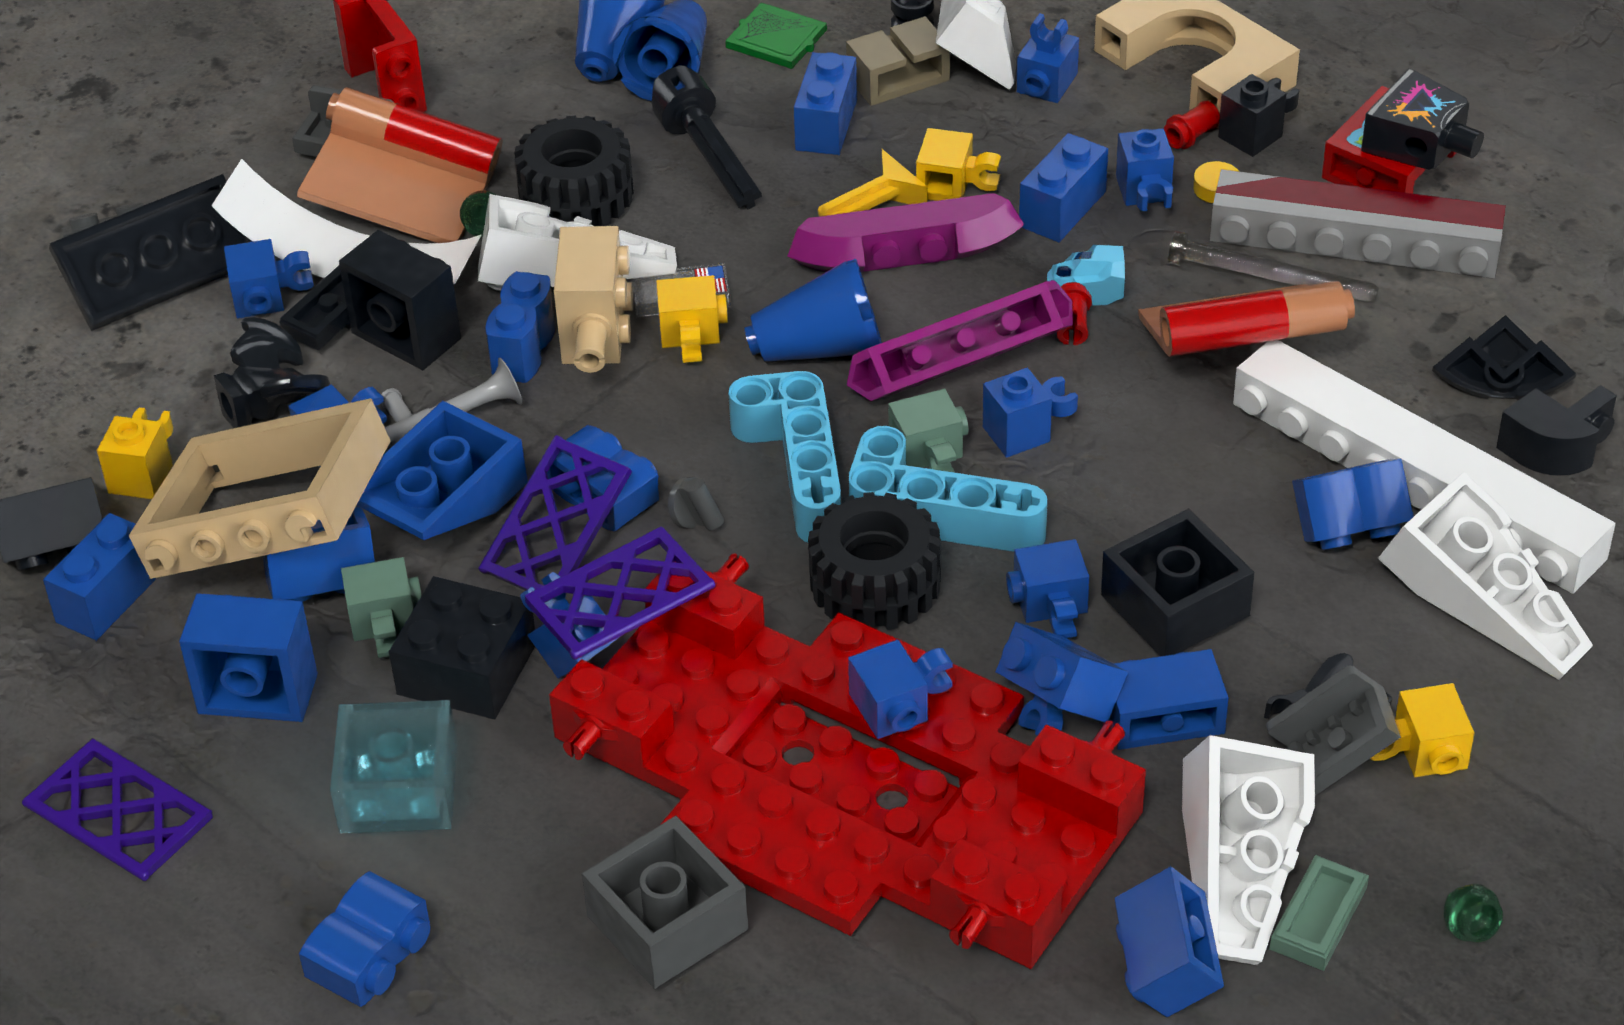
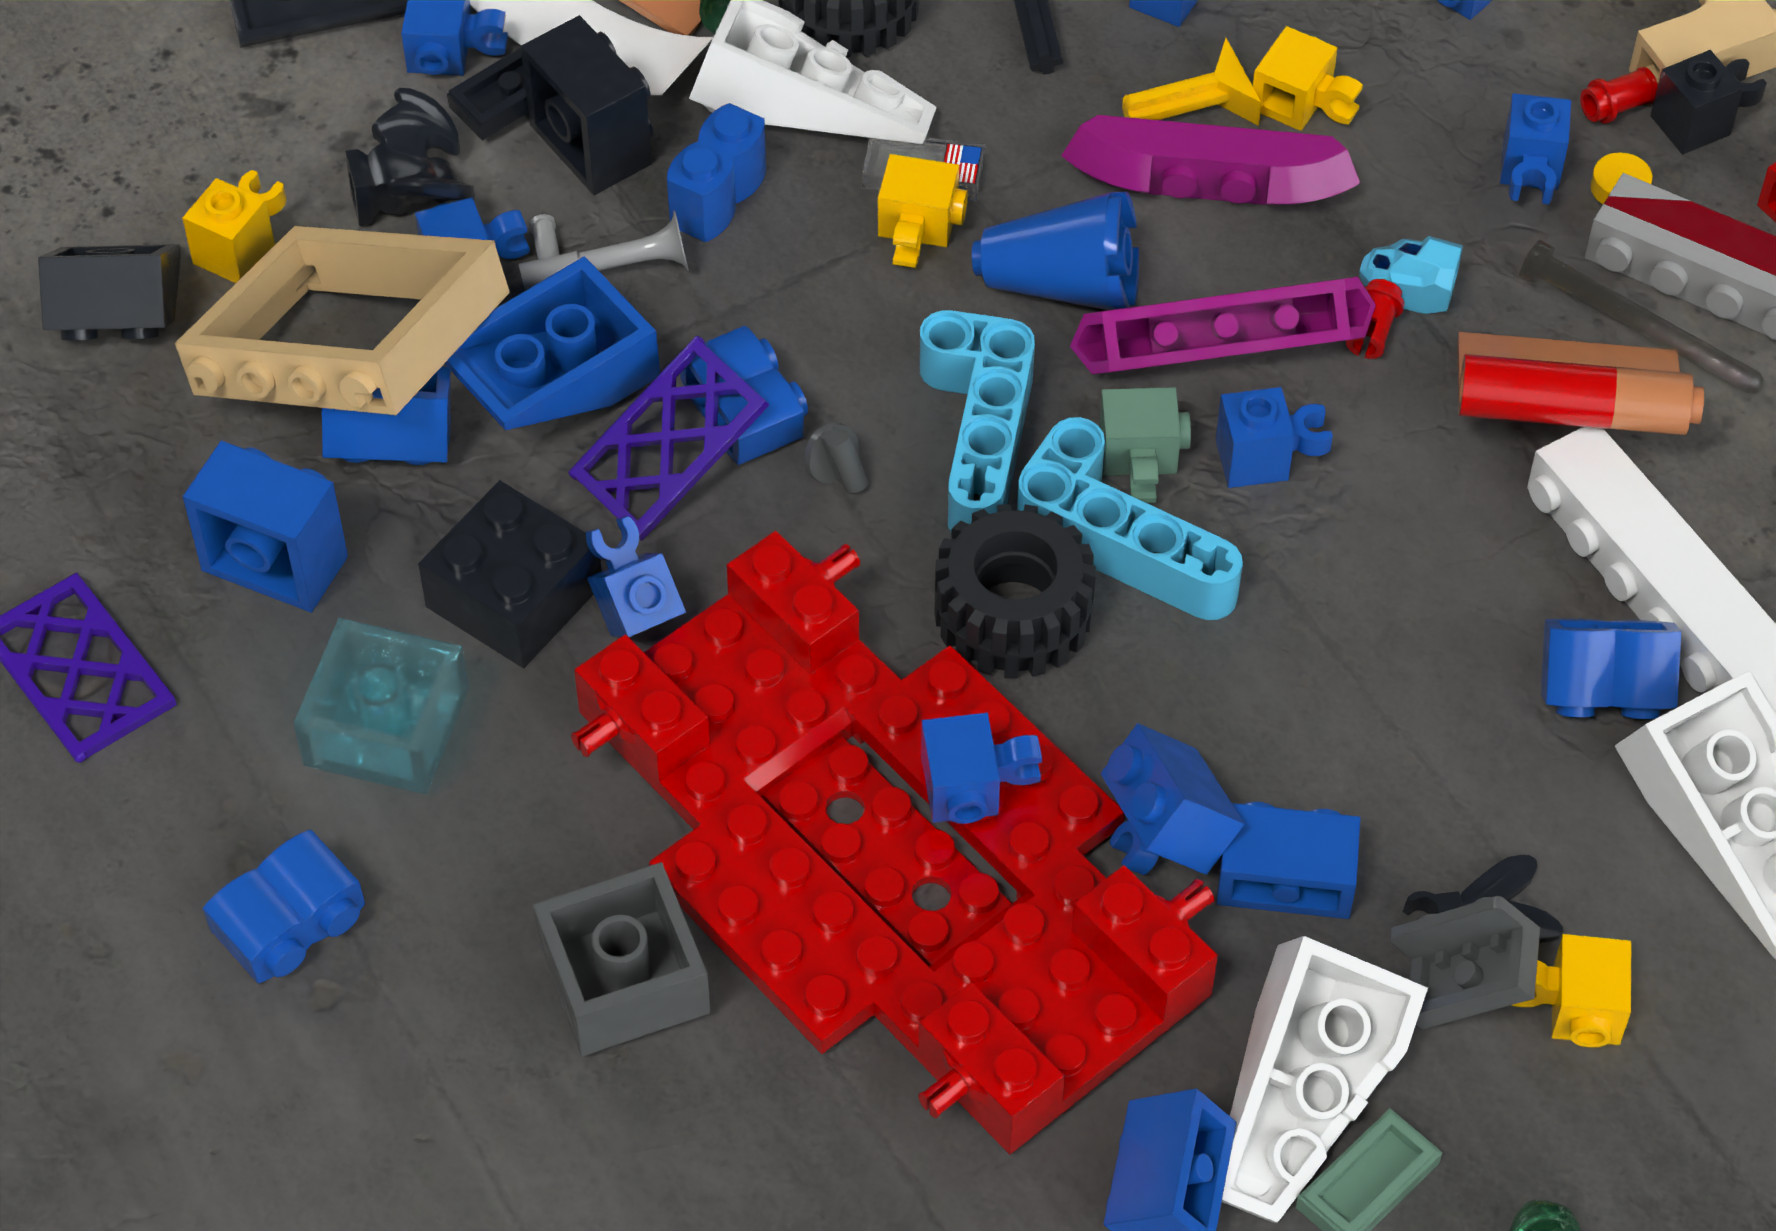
camera: 15 degrees right, 10 degrees up
blue brick [43,513,157,641] -> none
sand green brick [341,557,422,658] -> none
dark purple window [525,526,715,660] -> none
tan brick [554,226,633,373] -> none
blue brick [1006,539,1089,638] -> none
blue brick [1019,133,1108,242] -> none
black brick [1101,508,1255,656] -> none

